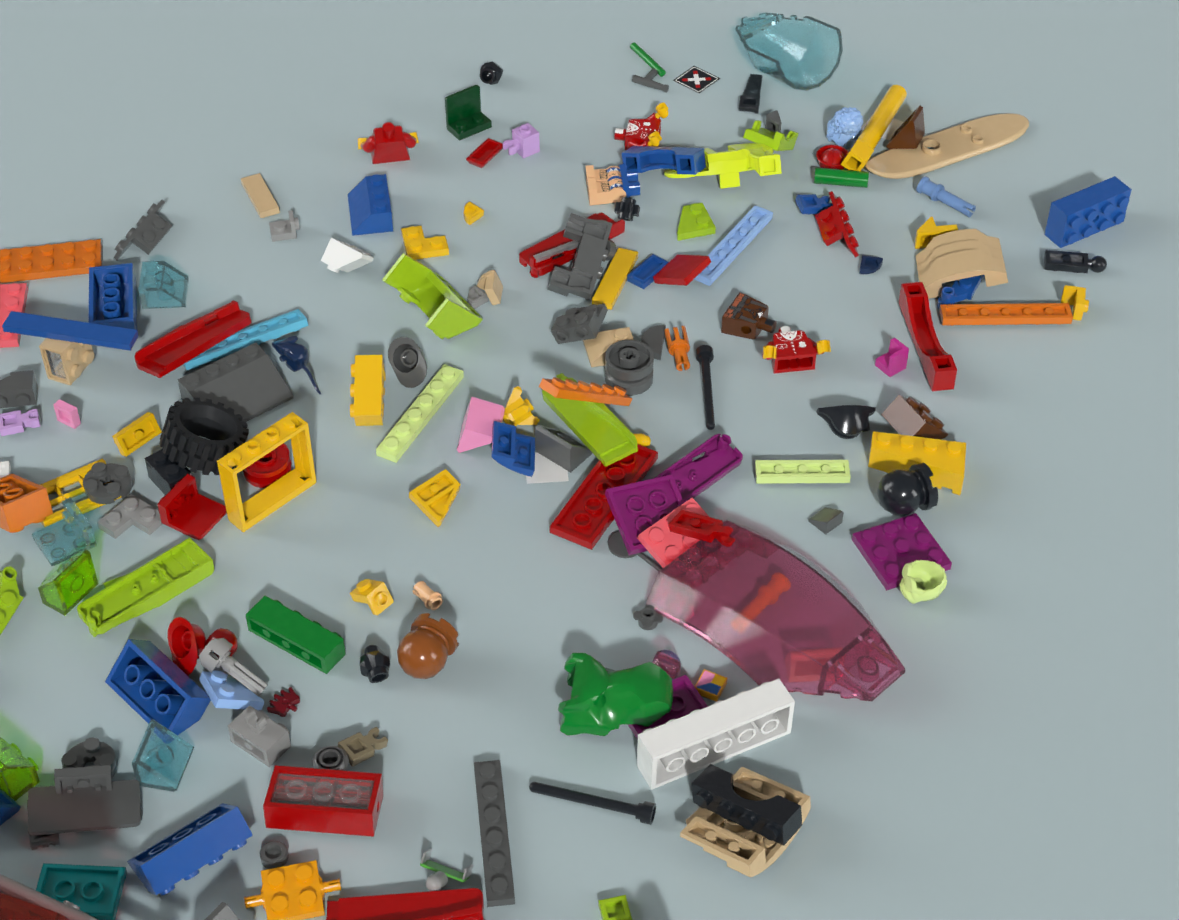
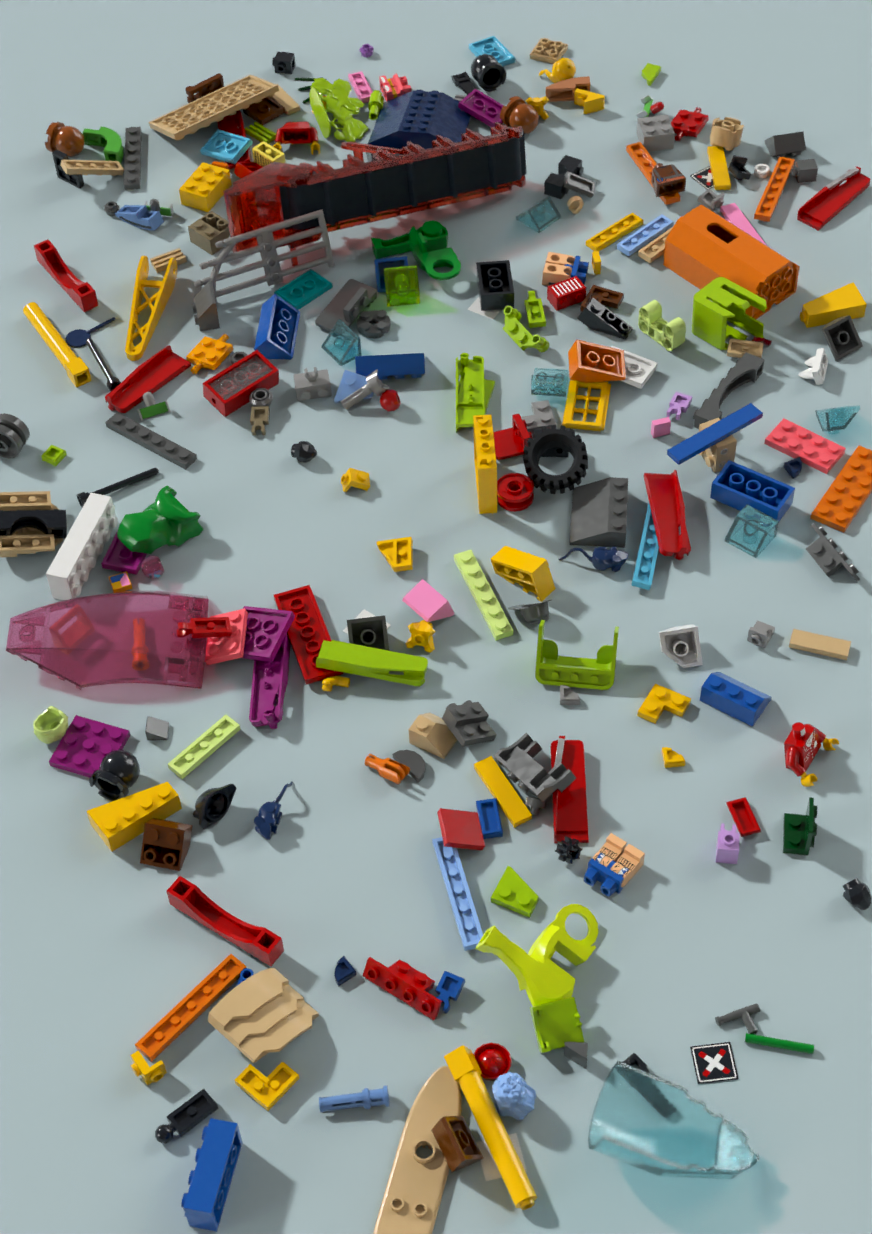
camera: 135 degrees right, 5 degrees up
clear neon green slope [38,550,99,616] -> none
dark grey plate [83,462,132,504] -> none
yellow tile [112,412,162,457] -> none
red piece [167,617,206,676] -> none
green brick [245,596,346,674] -> none
dark red piece [267,687,300,717] -> none
dark orange tile [397,613,459,679] -> none
light nougat pin [412,581,443,610] -> none
tan tile [477,270,503,305] -> none
blue slope [491,421,535,477] -> none
orange plate [539,377,633,406] -> none
dark grey wheel [605,340,654,396] -> none
red torso [615,102,668,151] -> none
blue arch [622,146,706,175] -> none
dark grey plate [633,605,663,630] -> none
black piece [696,345,715,430] -> none
reddish brown torso [721,292,777,340] -> none
red torso [762,326,831,374] -> none
green piece [814,168,869,188] -> none
dark pink panel [875,338,909,377] -> none
yellow slope [914,216,958,249] -> none
none -> yellow plate [235,1061,300,1111]
none -> dark blue animal [254,782,293,840]
none -> dark blue tile [783,457,802,479]

